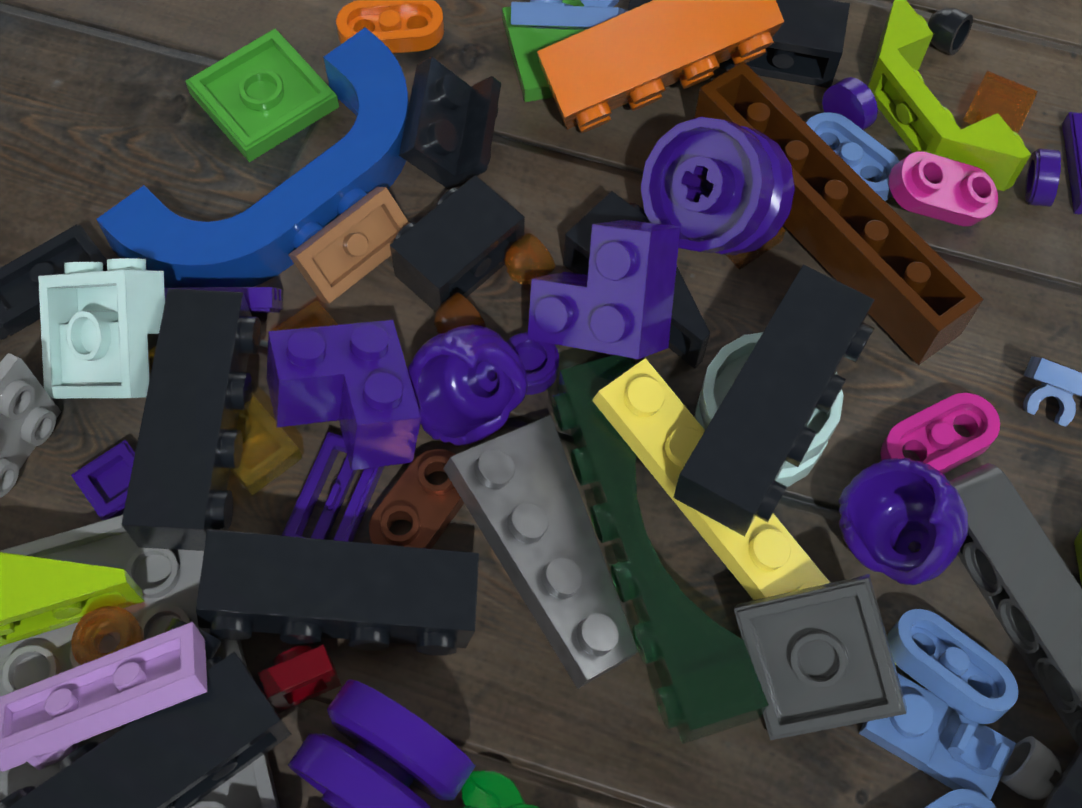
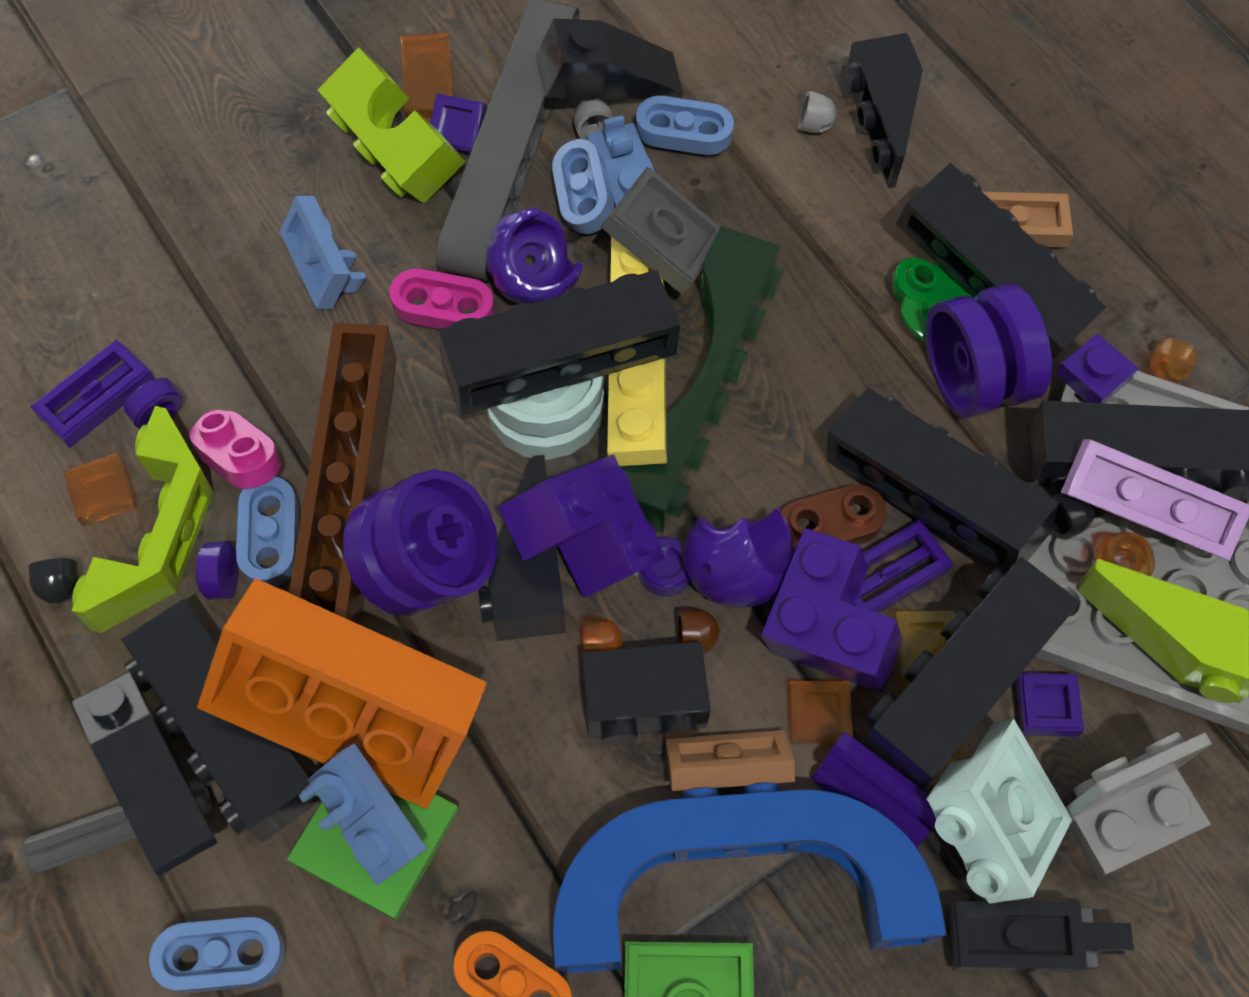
camera: 140 degrees left, 0 degrees up
dark red plate [258,645,342,713] -> none
black bracket [399,57,501,189] -> none
flat silver wing [443,415,638,689] -> none

